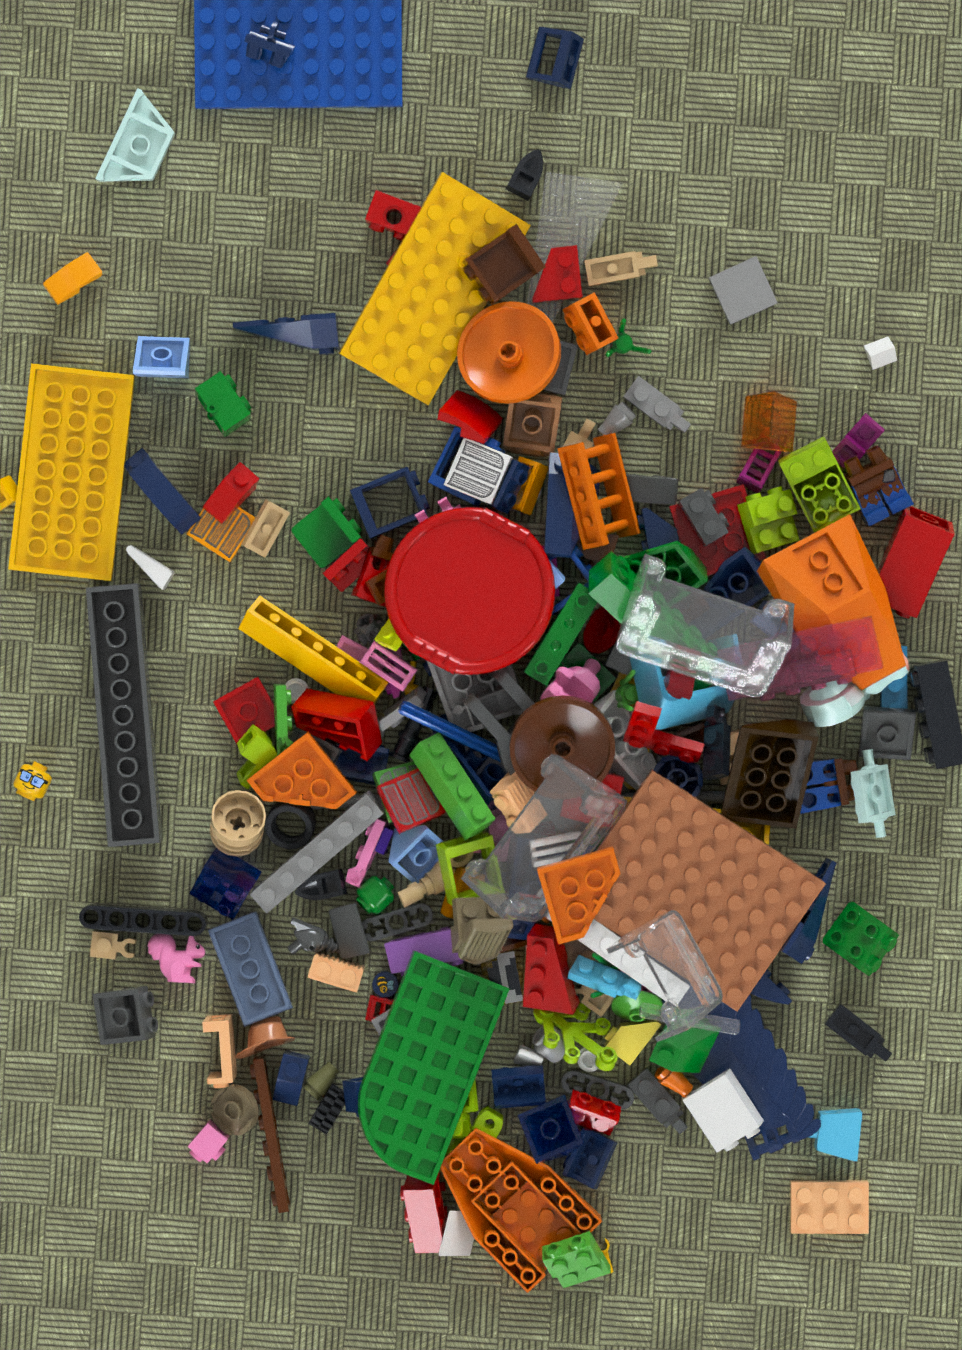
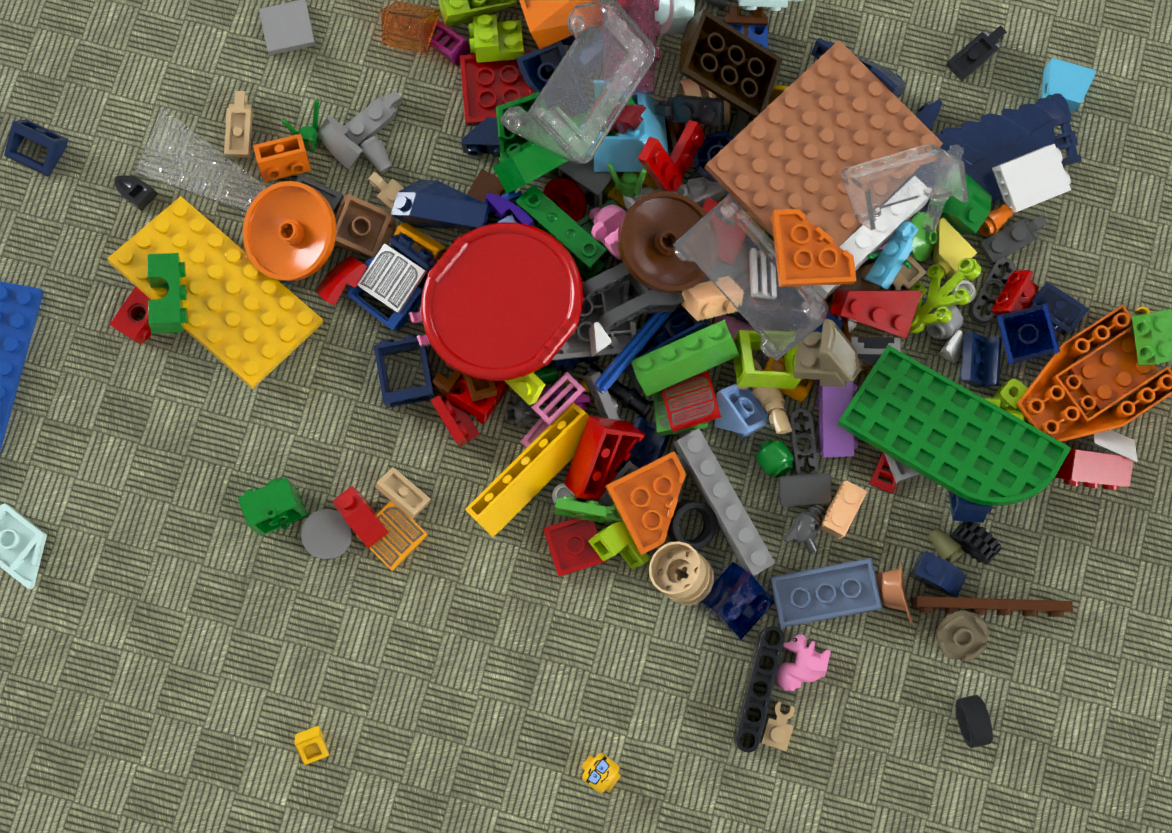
camera: 75 degrees left, 10 degrees down
yellow plate [8,363,135,581] -> none
light orange slope [43,252,102,305] -> none
dark grey brick [86,583,163,847] -> none
dark grey plate [92,986,158,1045] -> none
dark blue arch [124,448,201,535] -> none
white slope [126,545,175,590] -> none
light blue slope [133,336,190,378] -> none
bright pink brick [188,1119,229,1163] -> none
light nougat panel [202,1014,237,1088] -> none
dark blue wedge [233,313,340,355] -> none
green bracket [291,496,362,568] -> none
black plate [295,869,348,900] -> none
bright pink hinge [345,818,389,887] -> none
tile [372,971,398,997] -> none
dark purple tile [375,827,394,855] -> none
reddish brown panel [462,224,546,305] -> none
red wing [532,245,583,304] -> none
orange fence [557,433,641,550] -> none
dark grey slope [626,473,679,505] -> none
dark grey brick [678,488,730,546] -> none
light nougat plate [790,1180,869,1234] -> none
green bracket [823,902,899,976] -> none
none -> green arch [147,253,188,334]
none -> light grey tile [301,509,352,560]
none -> light grey slope [317,115,363,170]
none -> dark purple slope [485,193,533,226]
none -> white slope [589,322,612,357]
none -> black tyre [955,695,993,748]

